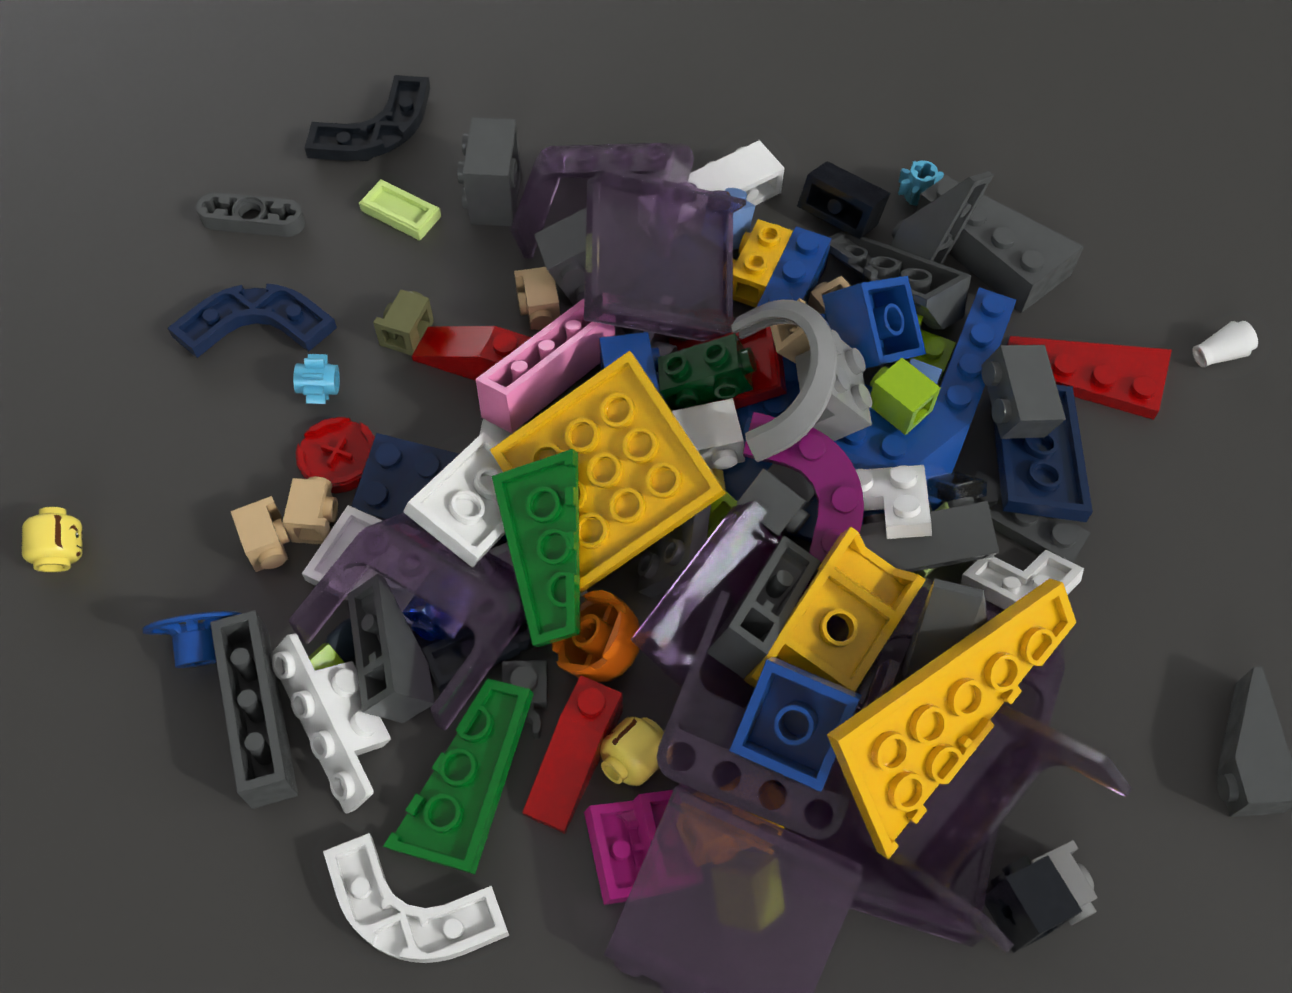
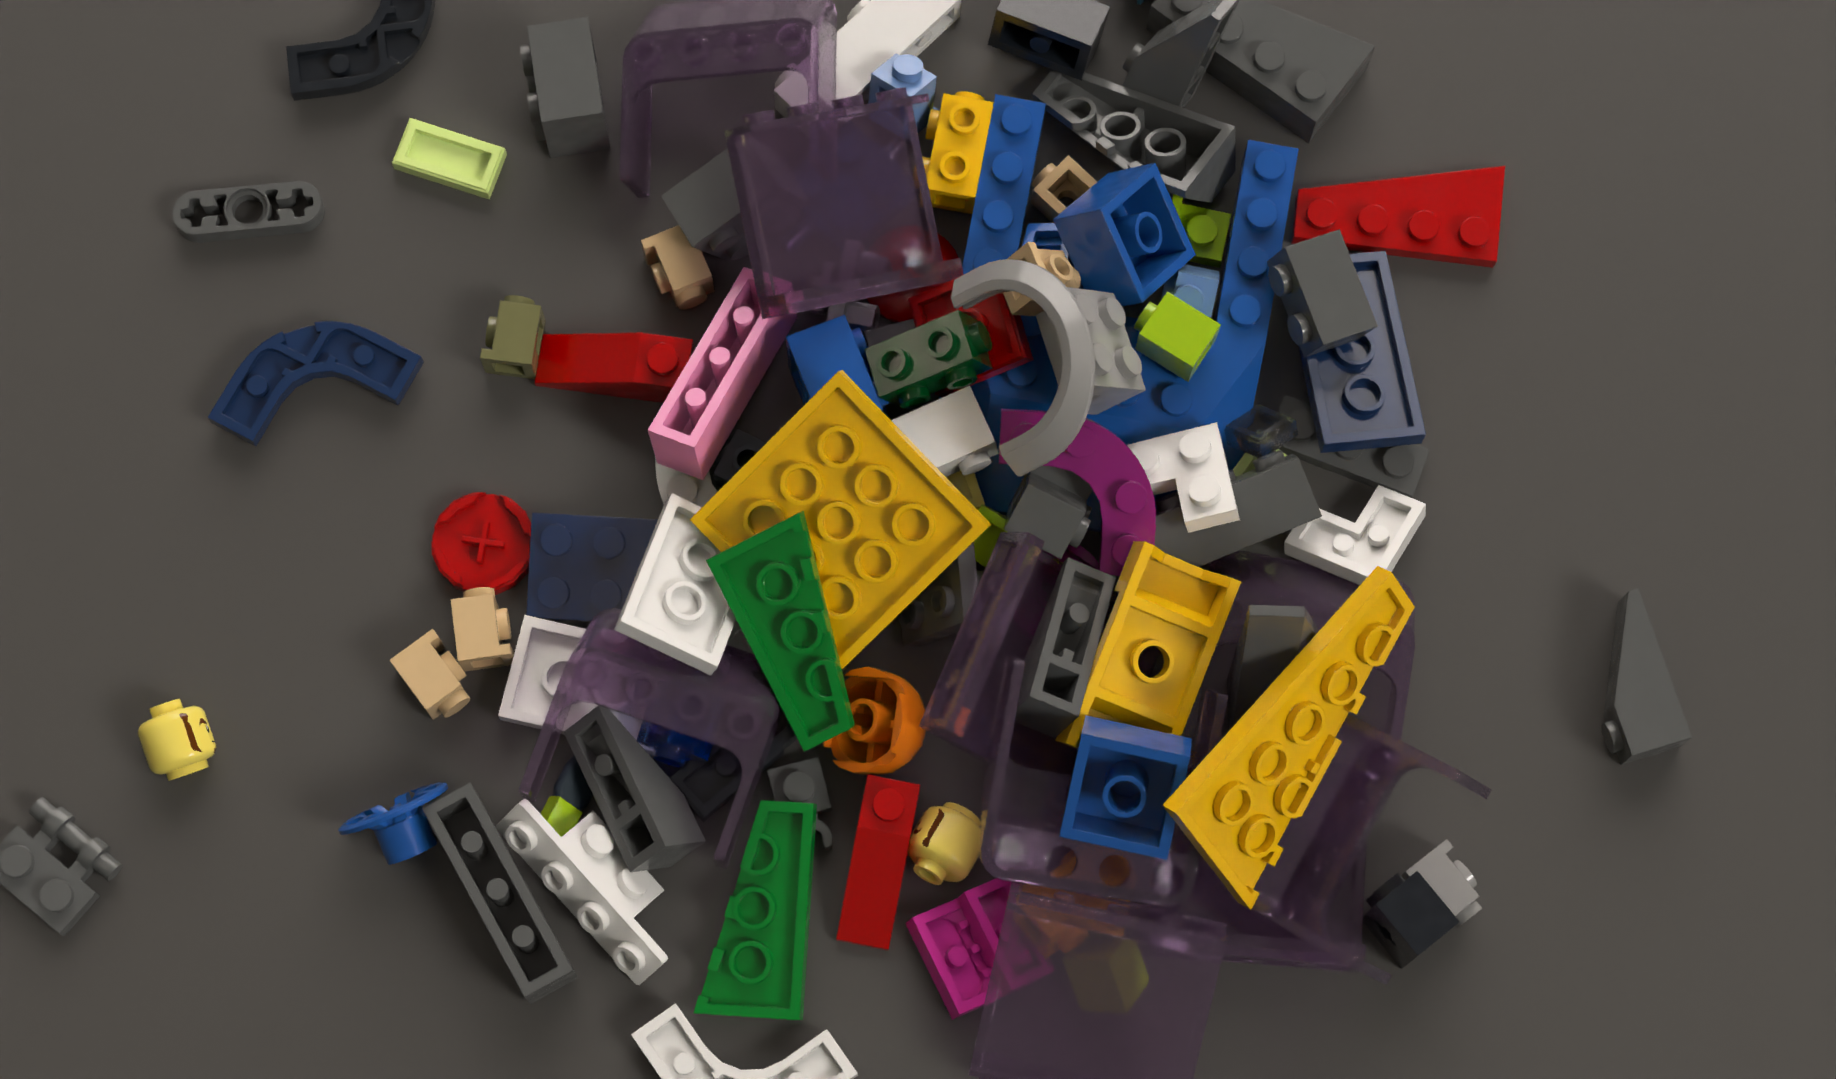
camera: 15 degrees left, 15 degrees up
medium azure gear [293,354,340,404] -> none
white cone [1192,321,1258,368] -> none

